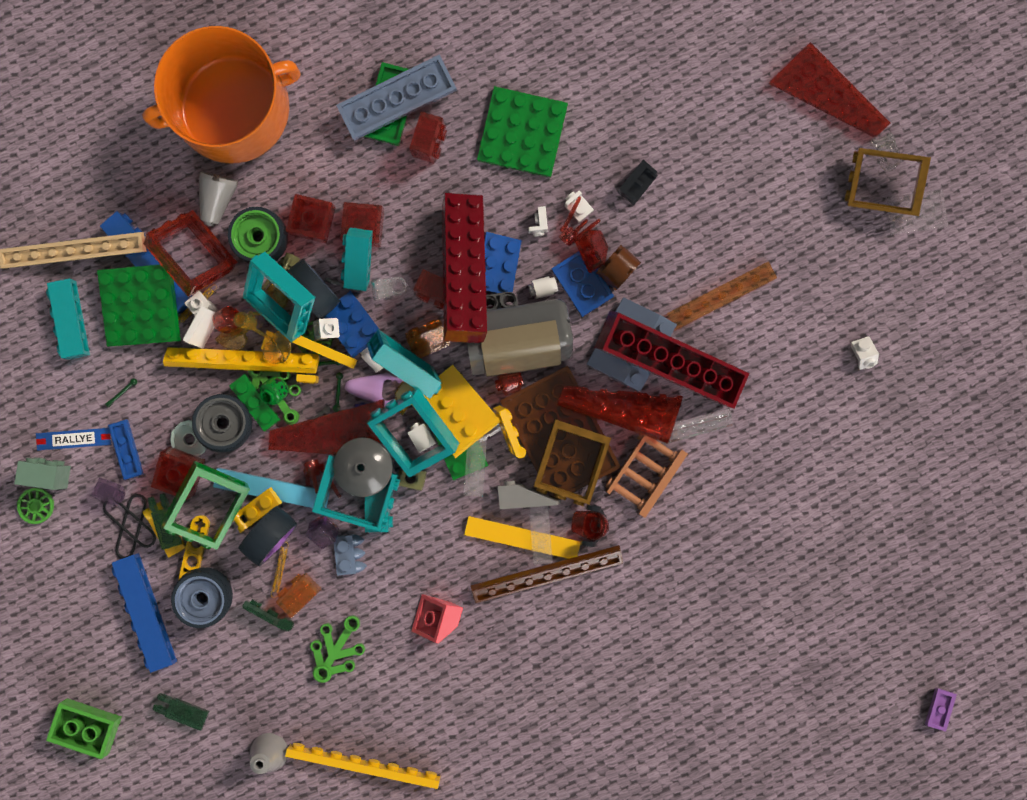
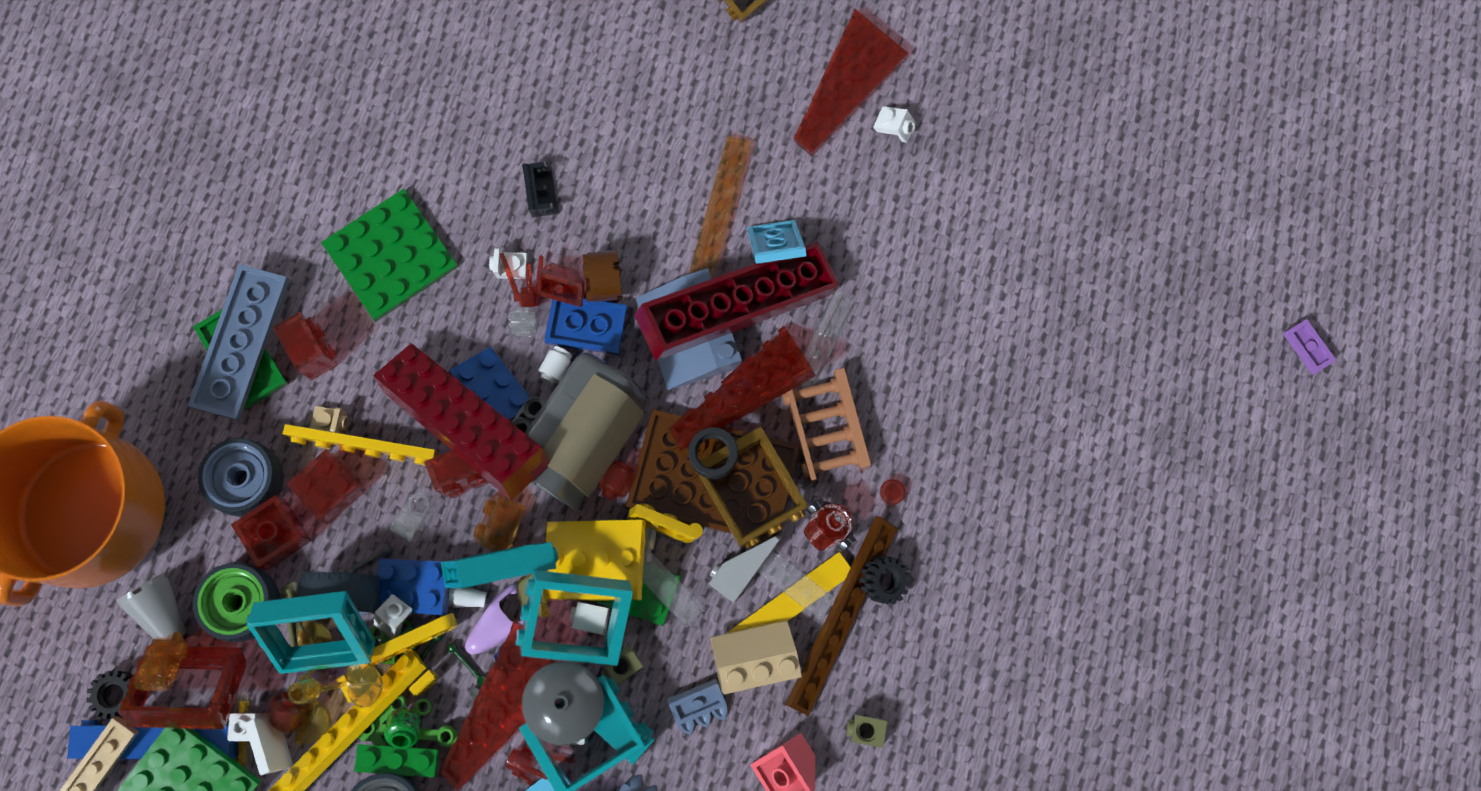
camera: 45 degrees left, 10 degrees down
teal brick [341,228,373,291] -> none
white bracket [528,206,548,237] -> none
none -> black tyre [86,671,142,719]
none -> clear orange bracket [134,632,188,691]
none -> sand blue wheel [198,438,284,517]
none -> yellow plate [283,424,440,466]
none -> tan bracket [310,406,349,434]
none -> clear gear [509,307,537,338]
none -> sand blue plate [667,679,727,735]
none -> black tyre [688,427,738,479]
none -> tan slope [710,620,802,694]
none -> medium azure tile [747,220,806,264]
none -> clear red wing [794,8,908,157]
none -> olive brick [846,715,888,748]
none -> black tyre [860,555,911,605]
none -> clear red tile [879,479,906,506]

